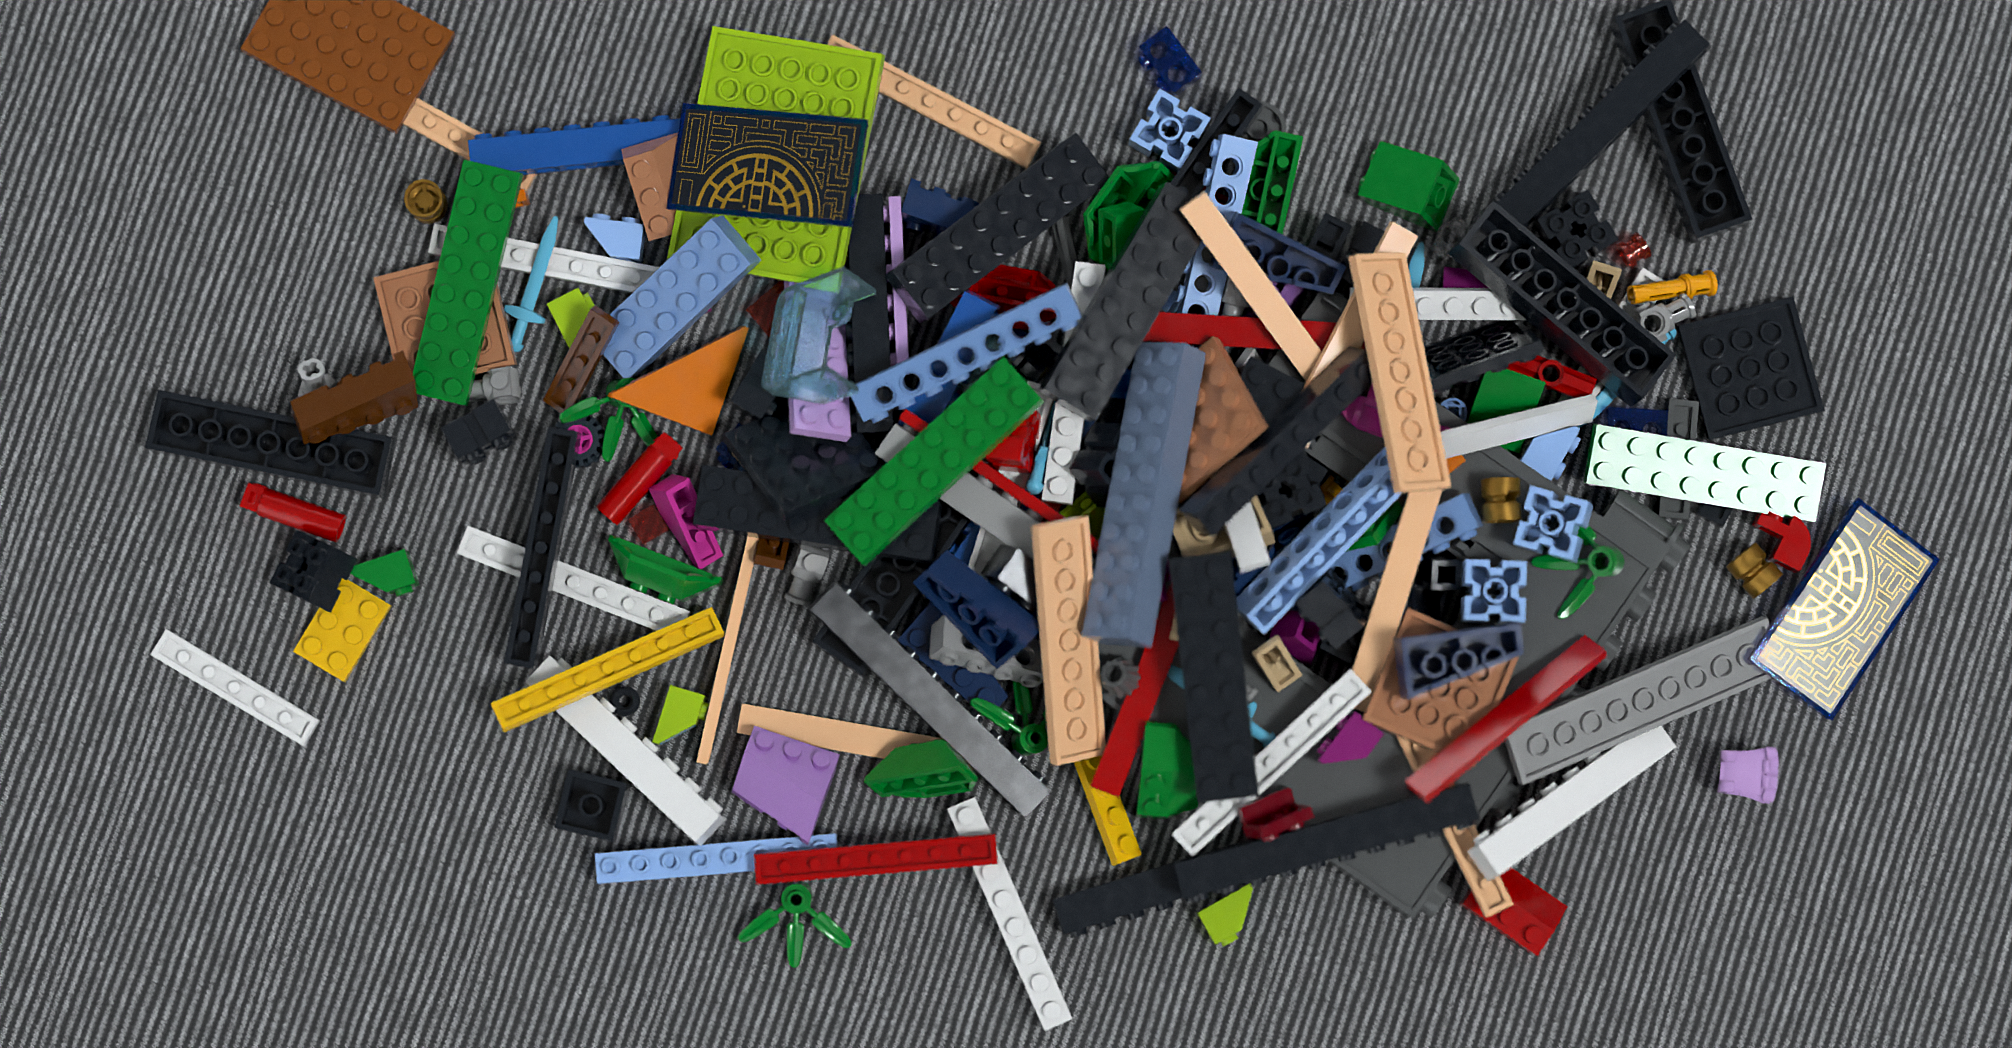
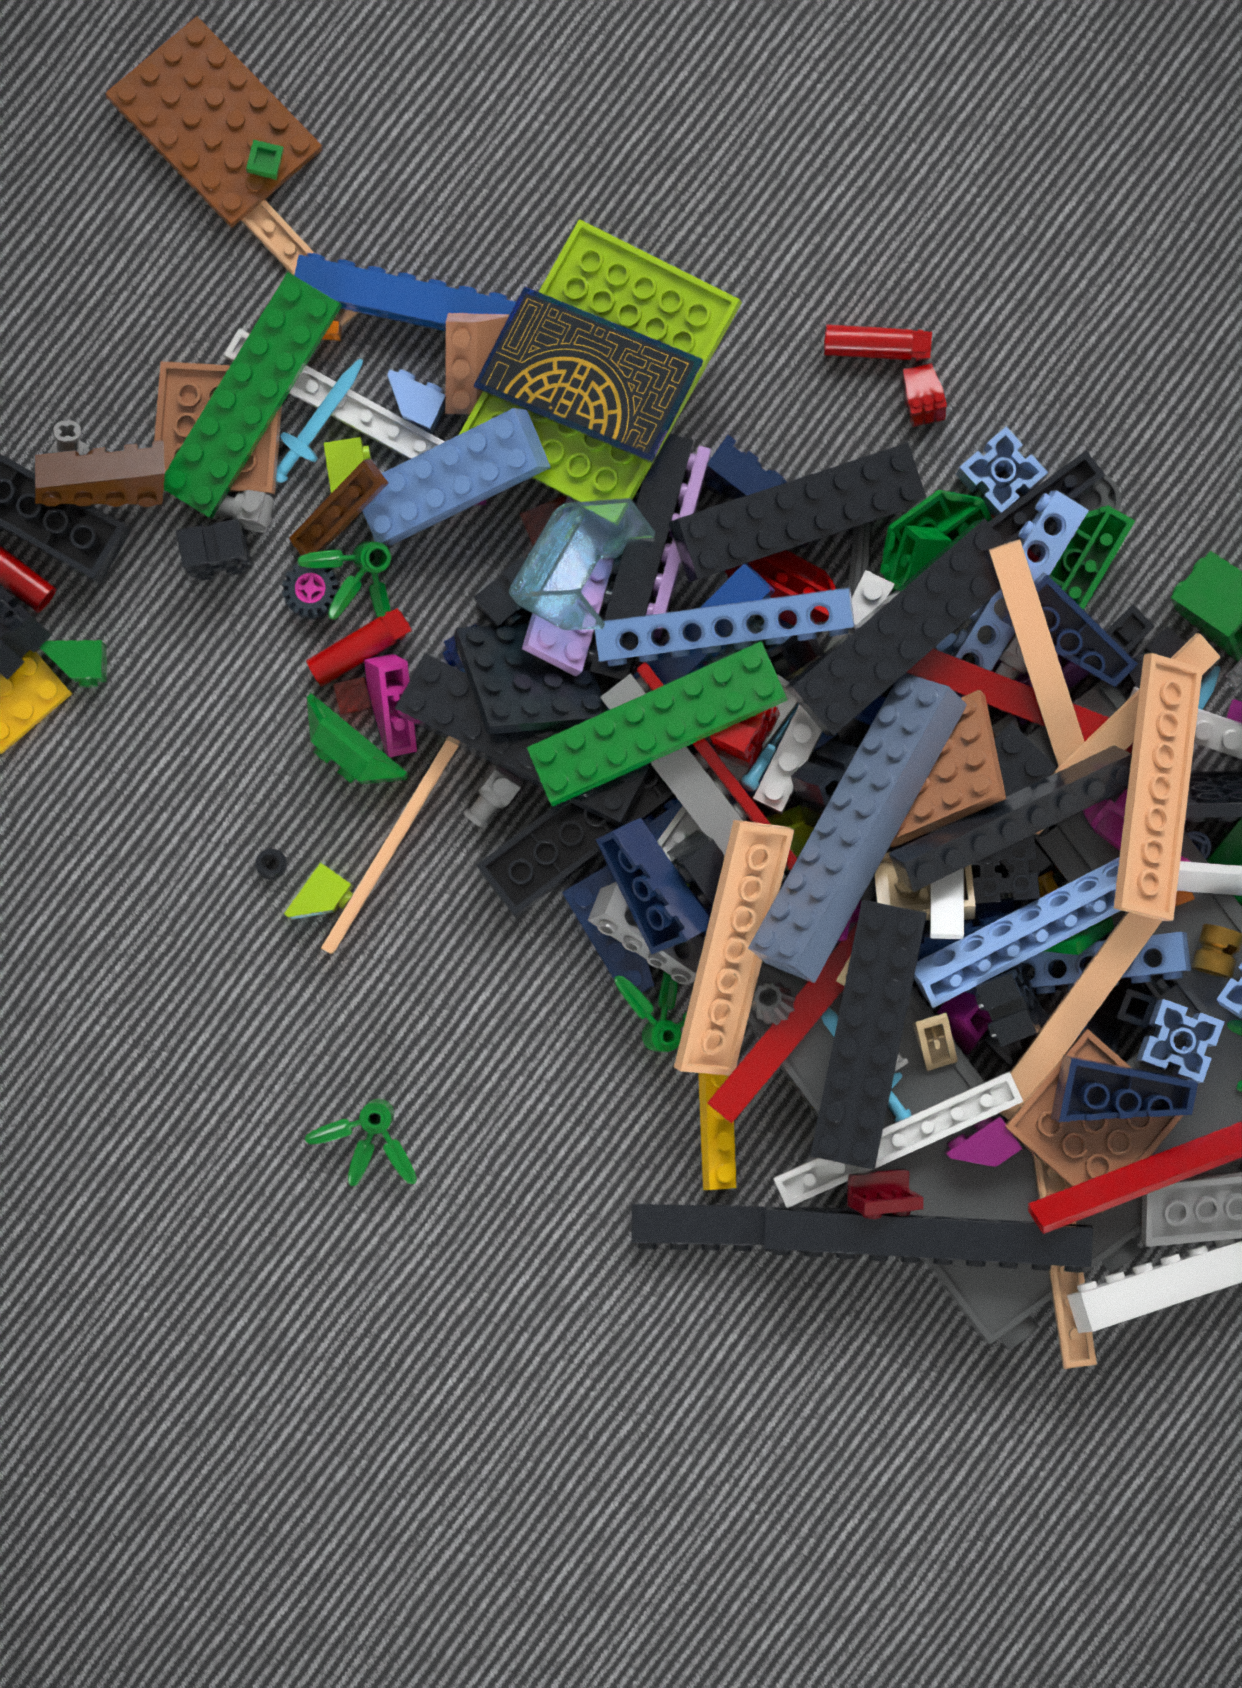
camera: 20 degrees right, 0 degrees up
pearl gold wheel [404,179,448,224] -> none
white plate [457,526,691,631] -> none
yellow plate [491,607,724,733] -> none
black brick [504,426,582,669] -> none
white brick [525,656,726,846] -> none
black brick [554,769,630,843] -> none
light blue brick [595,834,838,884] -> none
orange tile [608,326,749,435] -> none
medium lavender wedge [732,726,840,845] -> none
light nougat tile [737,704,973,770] -> none
reddish brown slope [754,538,789,570] -> none
red tile [754,834,998,885] -> none
brick [808,582,1051,818] -> none
light nougat tile [827,34,1041,169] -> none
green wedge [864,739,978,798] -> none
white brick [947,797,1072,1031] -> none
green wedge [1136,722,1198,820] -> none
clear blue brick [1137,26,1202,97] -> none
lime slope [1197,883,1253,947] -> none
red slope [1459,867,1568,956] -> none
none -> green plate [246,139,284,180]
none -> red piece [824,324,932,361]
none -> red hand [903,363,947,427]

